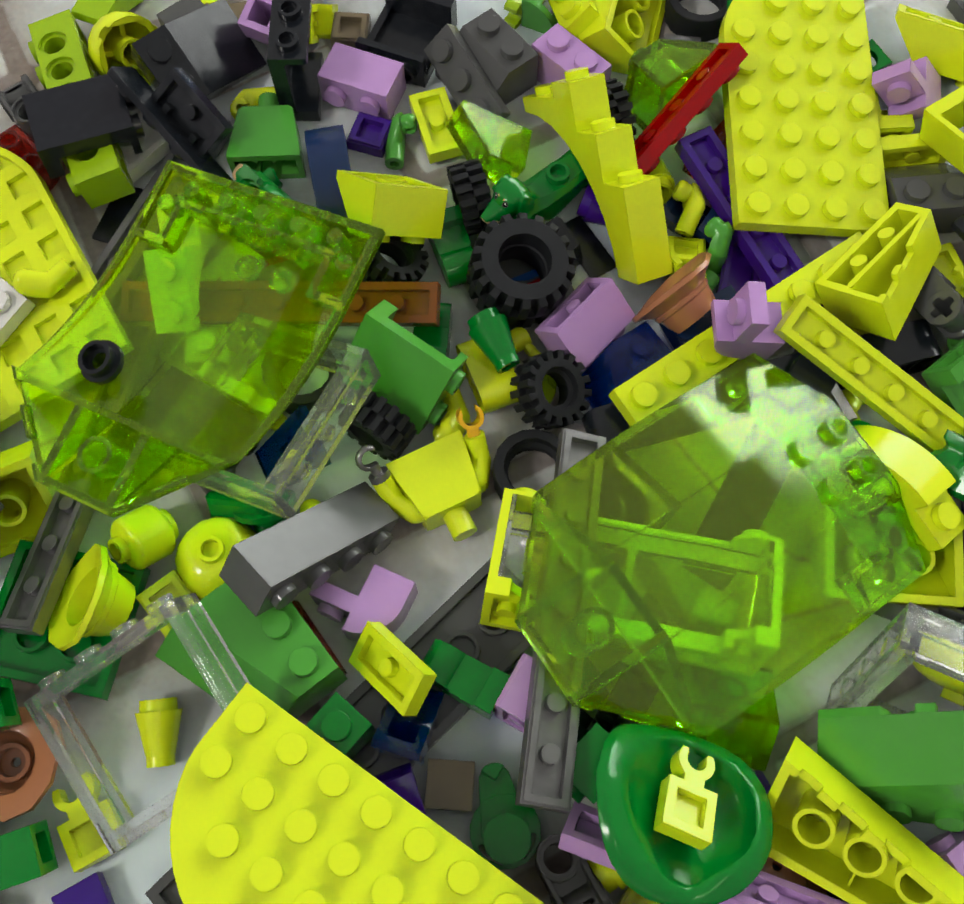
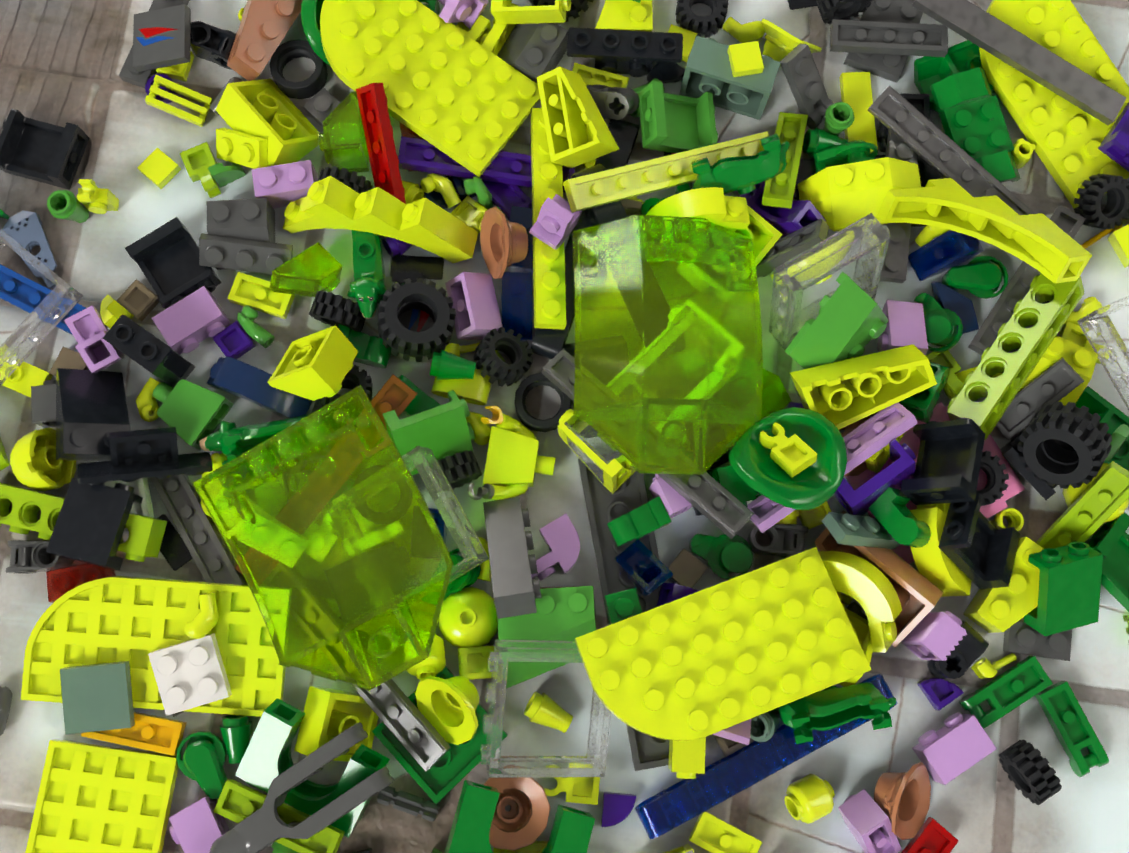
camera: 60 degrees left, 10 degrees up
black plate [78,340,124,385] -> none
neon yellow plate [348,621,437,717] -> none

